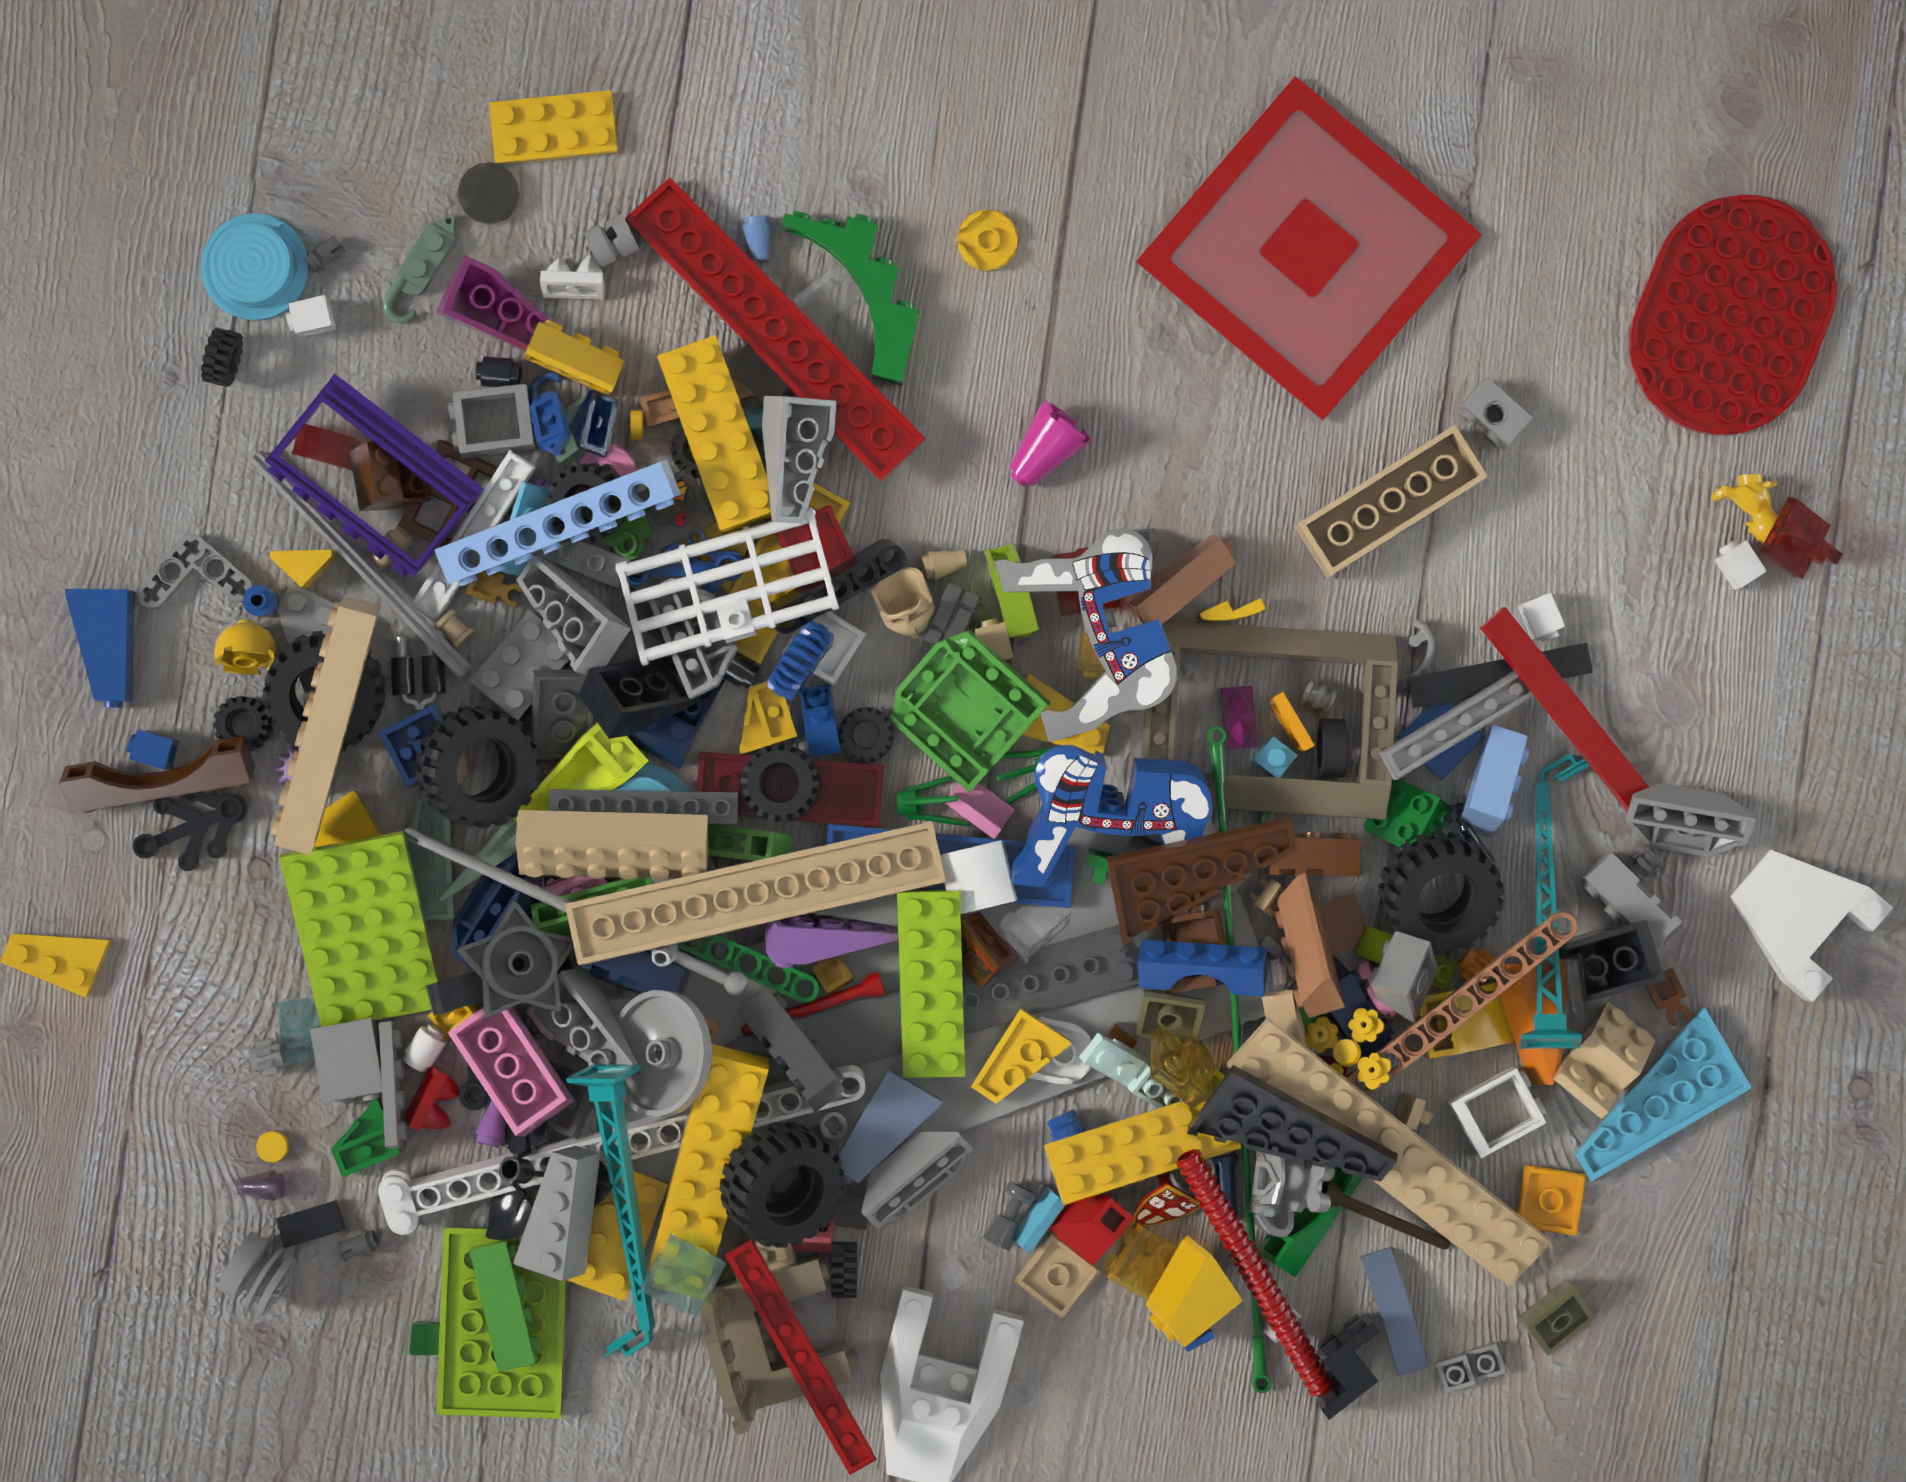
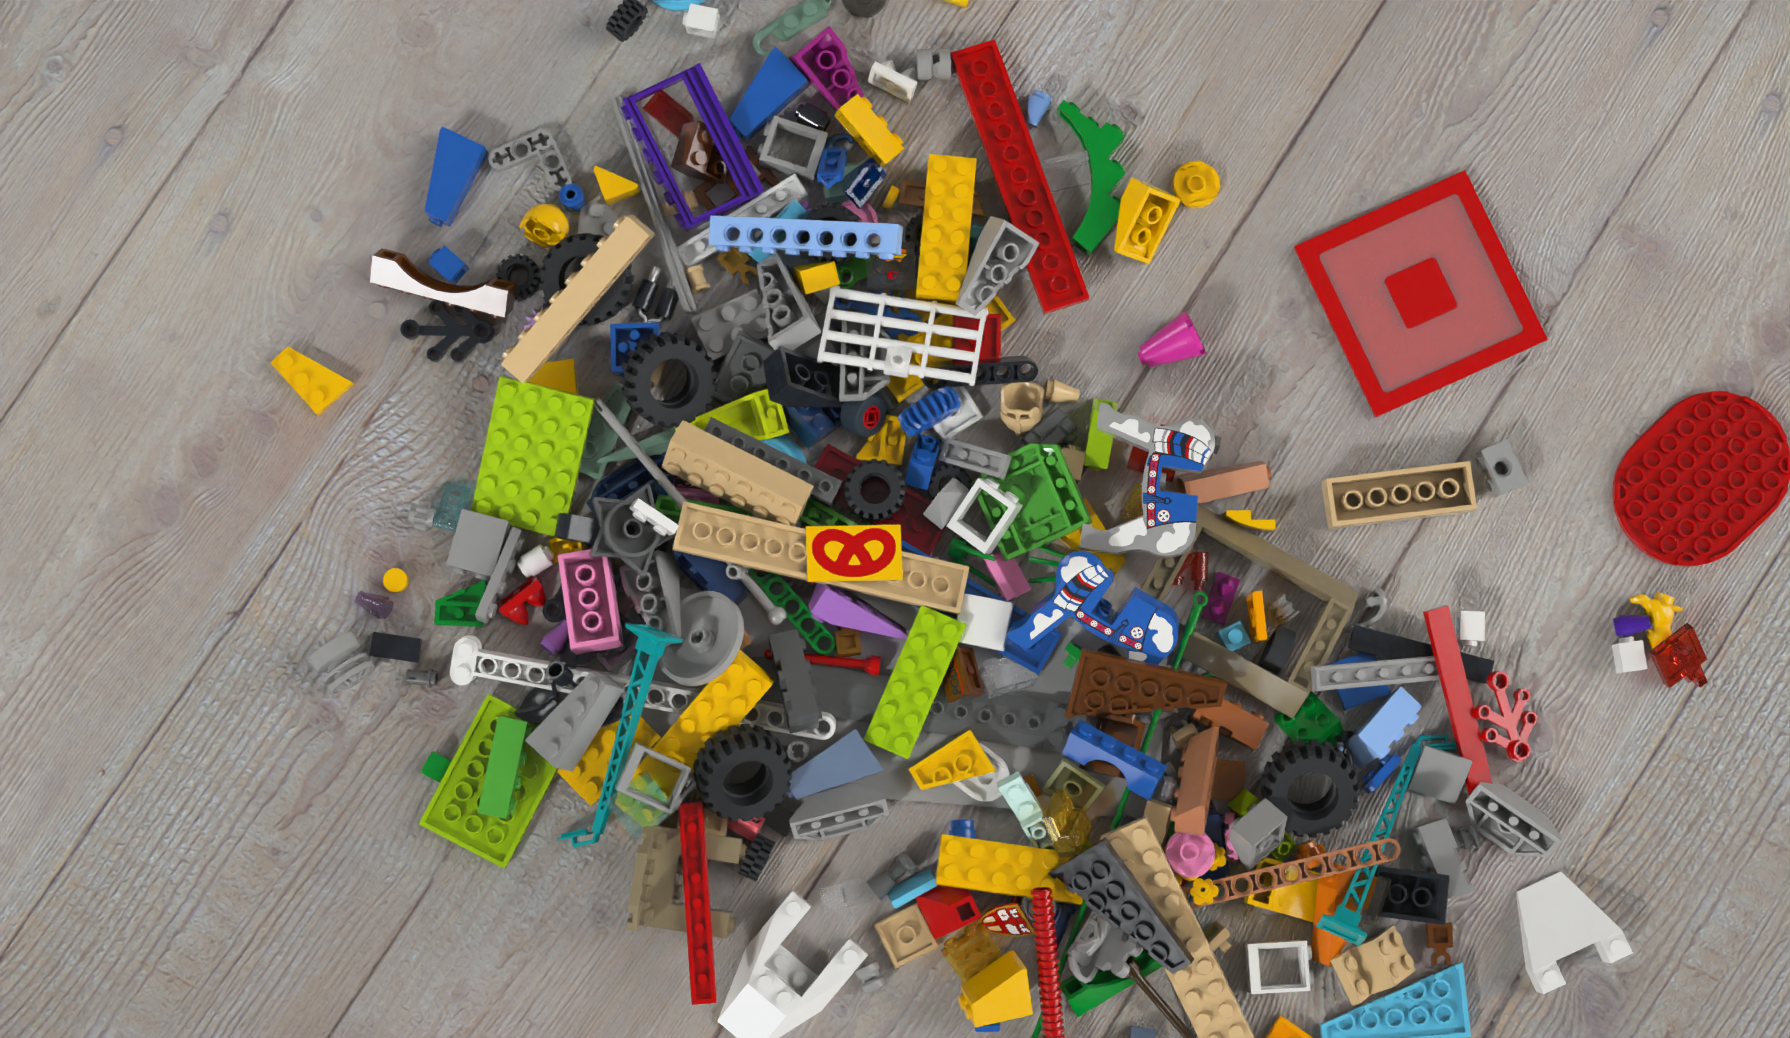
camera: 25 degrees right, 5 degrees down
none -> light grey window [615,742,693,814]
none -> white plate [629,498,679,536]
none -> blue slope [729,46,809,143]
none -> yellow slope [792,261,840,294]
none -> sticker [806,525,903,582]
none -> black wheel [840,395,886,437]
none -> light grey wheel [855,961,887,994]
none -> light grey slope [923,477,970,530]
none -> light grey plate [939,437,1012,480]
none -> white window [947,477,1023,554]
none -> yellow slope [1114,177,1181,264]
none -> bright pink tile [1165,832,1215,878]
none -> clear red plant [1172,551,1209,591]
none -> blue plate [1361,752,1402,794]
none -> light grey slope [1407,744,1472,805]
none -> plant [1474,671,1538,762]
none -> dark purple cone [1613,614,1651,638]

